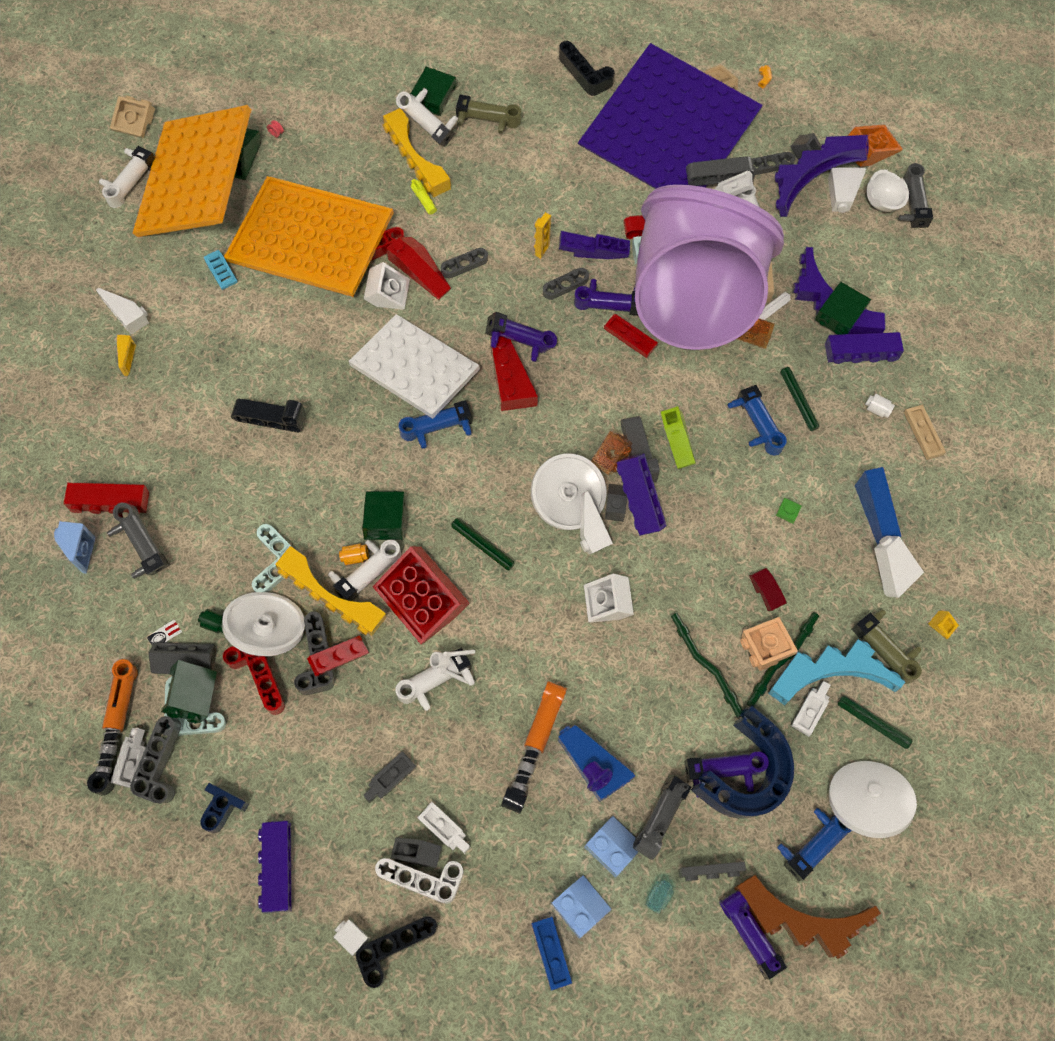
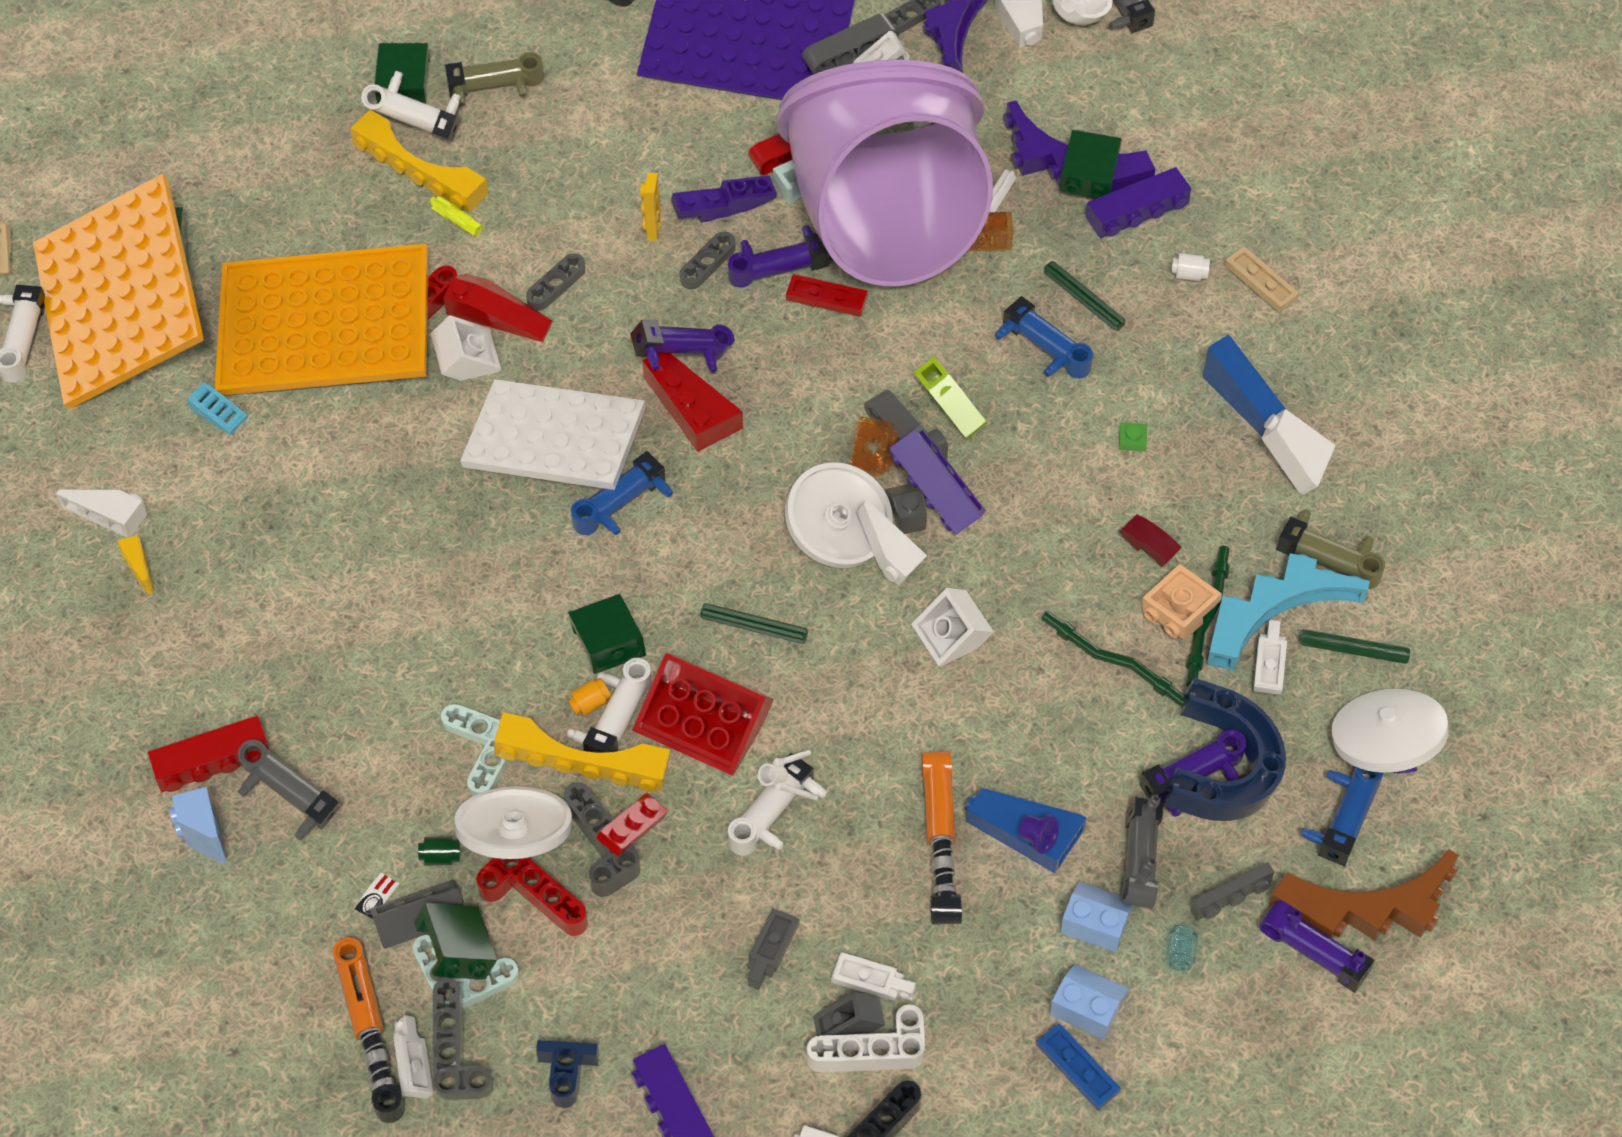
camera: 20 degrees left, 10 degrees down
black beam [231,399,306,433] -> none
coral bush [267,120,284,138] -> none
yellow slope [928,611,959,639] -> none

